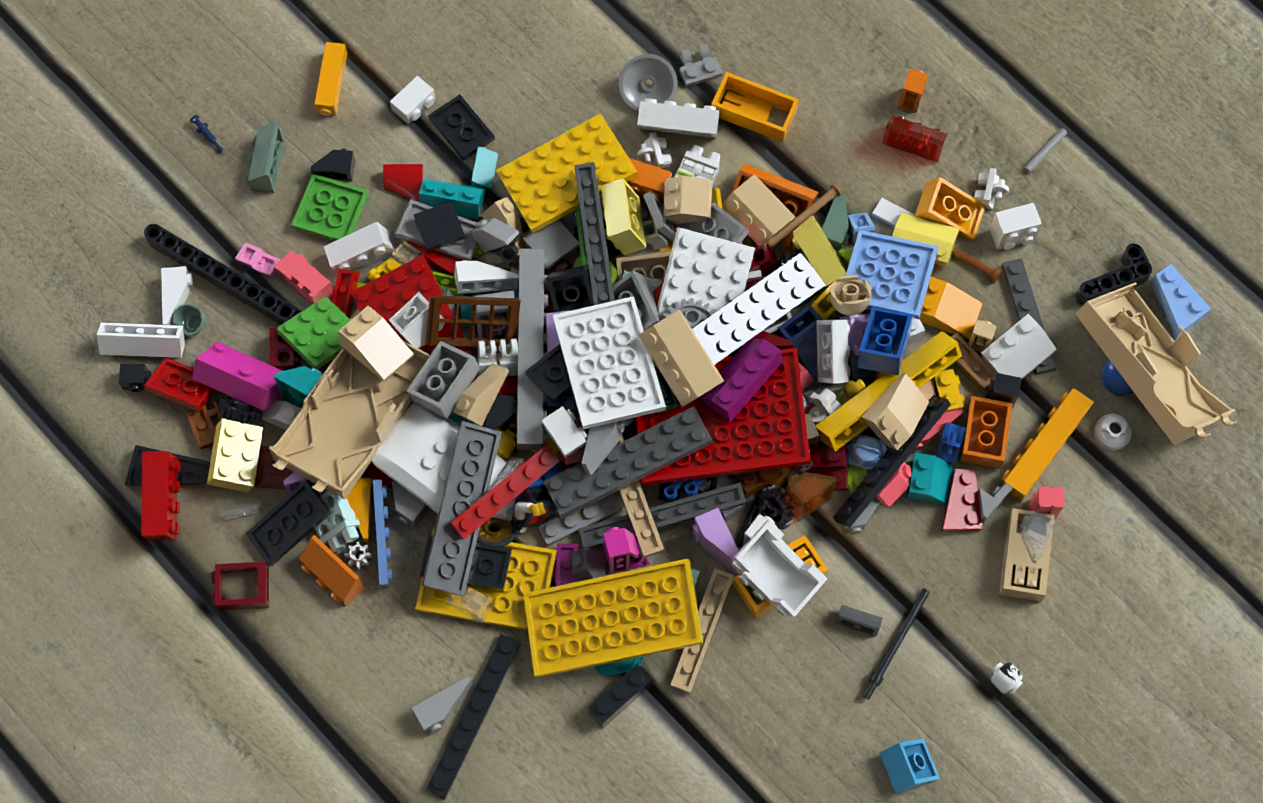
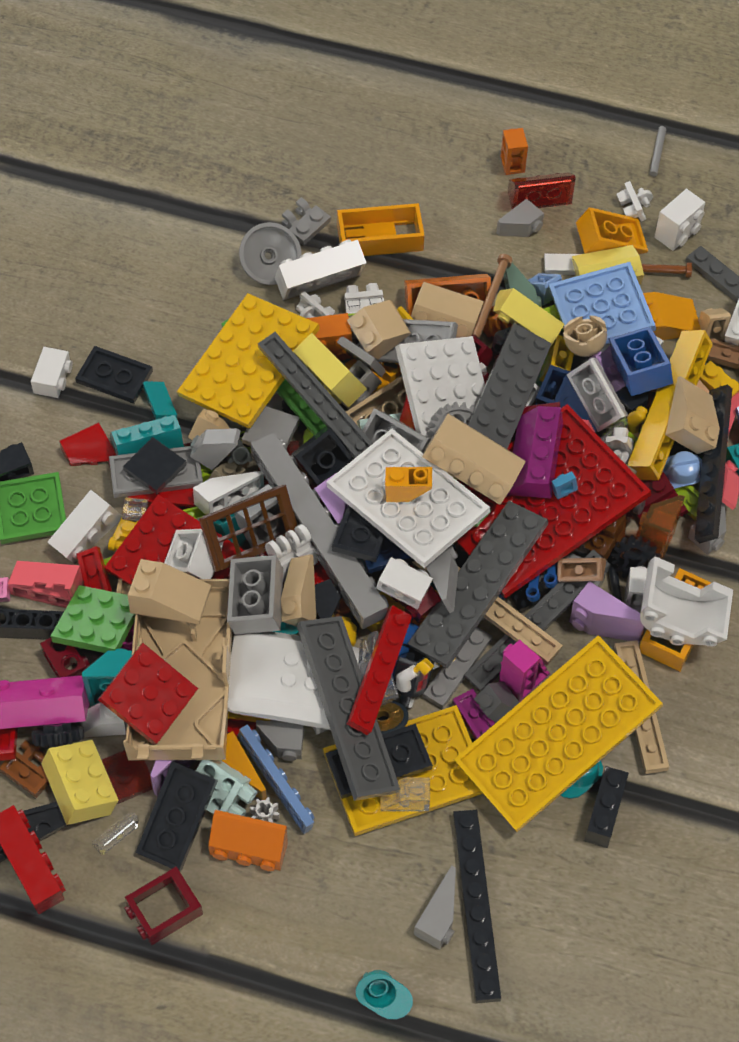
camera: 30 degrees left, 10 degrees down
none -> red plate [98,643,199,745]
none -> teal piece [356,970,413,1019]
none -> light orange slope [385,467,432,502]
none -> light grey slope [496,199,544,237]
none -> dark azure plate [552,471,578,499]
none -> medium nougat slope [557,558,606,582]

